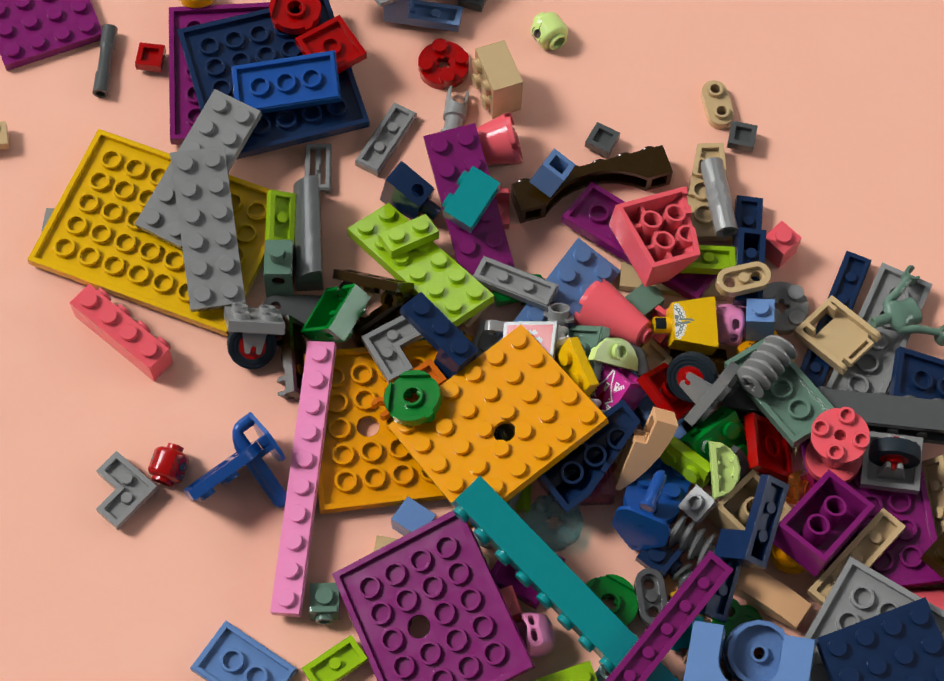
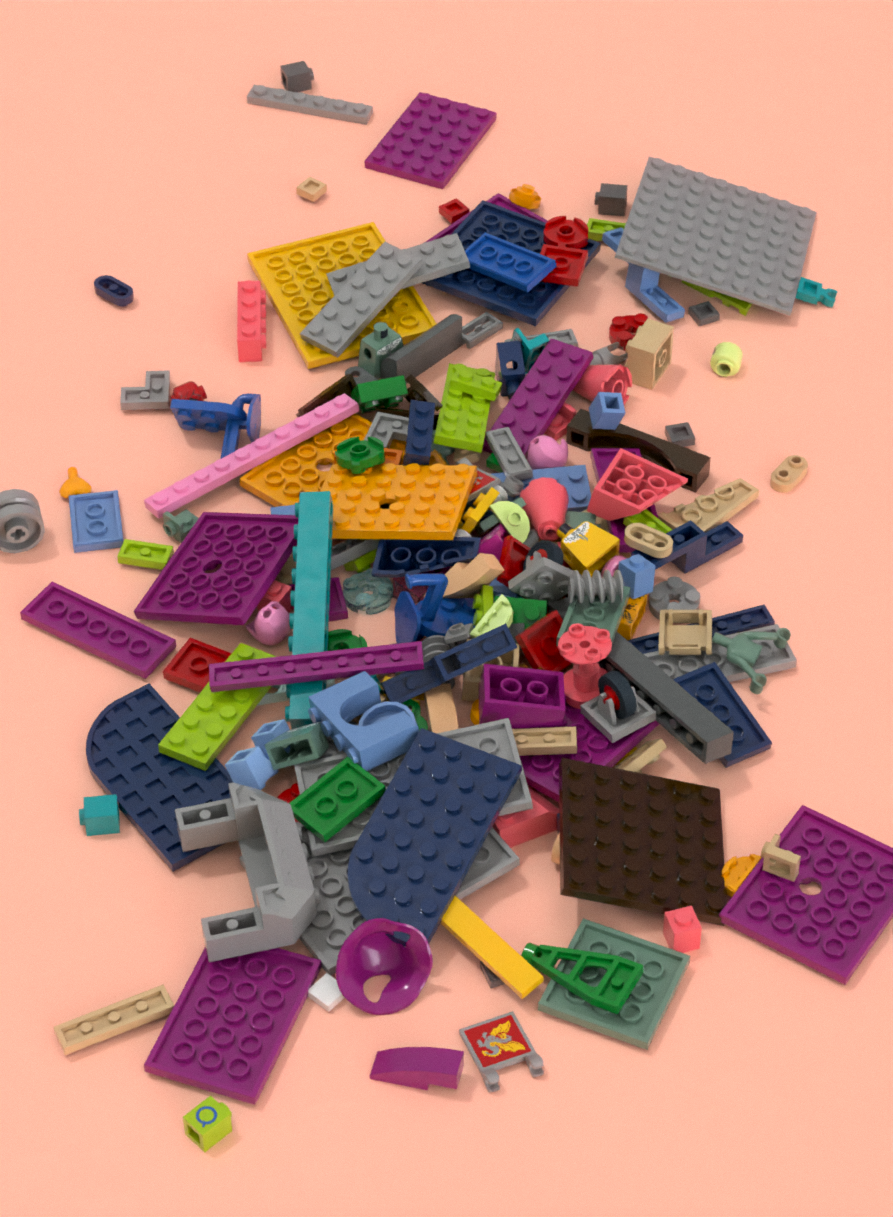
camera: 50 degrees right, 20 degrees down
dark grey piece [92,24,118,98] -> none
light grey plate [223,303,285,370] -> none
lime plate [265,189,296,244] -> none
teal brick [442,166,500,234] -> none
light grey axle [700,157,738,238] -> none
dark grey plate [726,120,758,153] -> none
coral brick [765,221,802,269] -> none
none -> light orange rock [59,467,91,499]
none -> teal panel [511,328,549,374]
none -> bright pink helmet [527,435,568,470]

